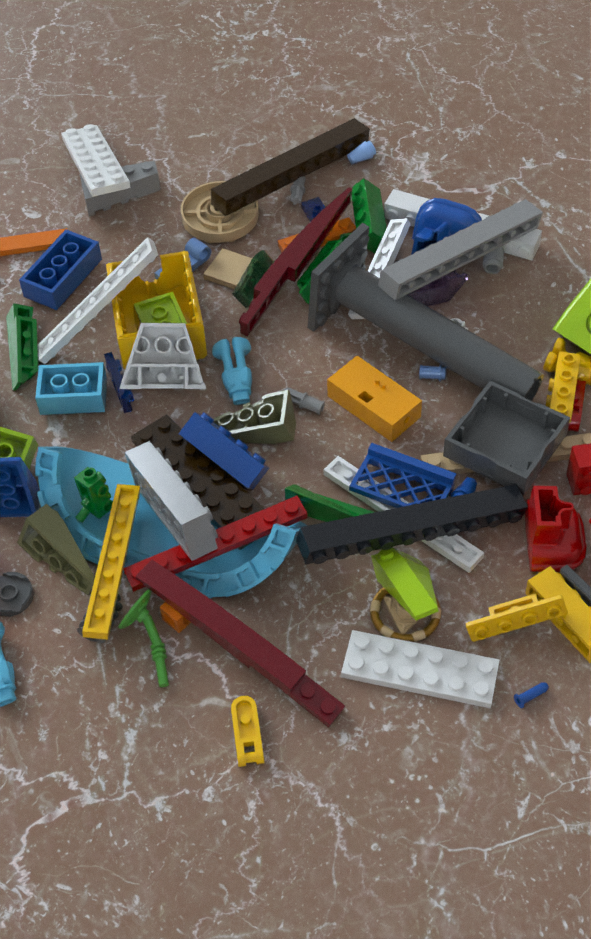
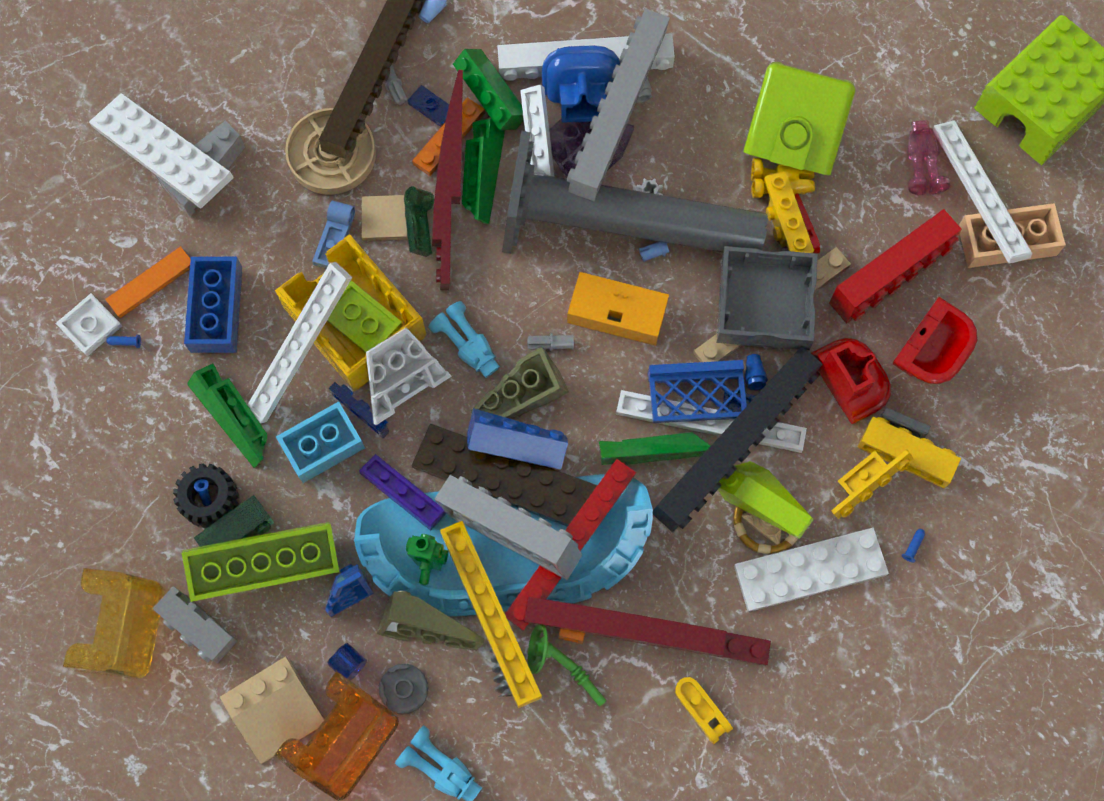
camera: 30 degrees left, 20 degrees up
none -> dark purple tile [359,454,446,531]

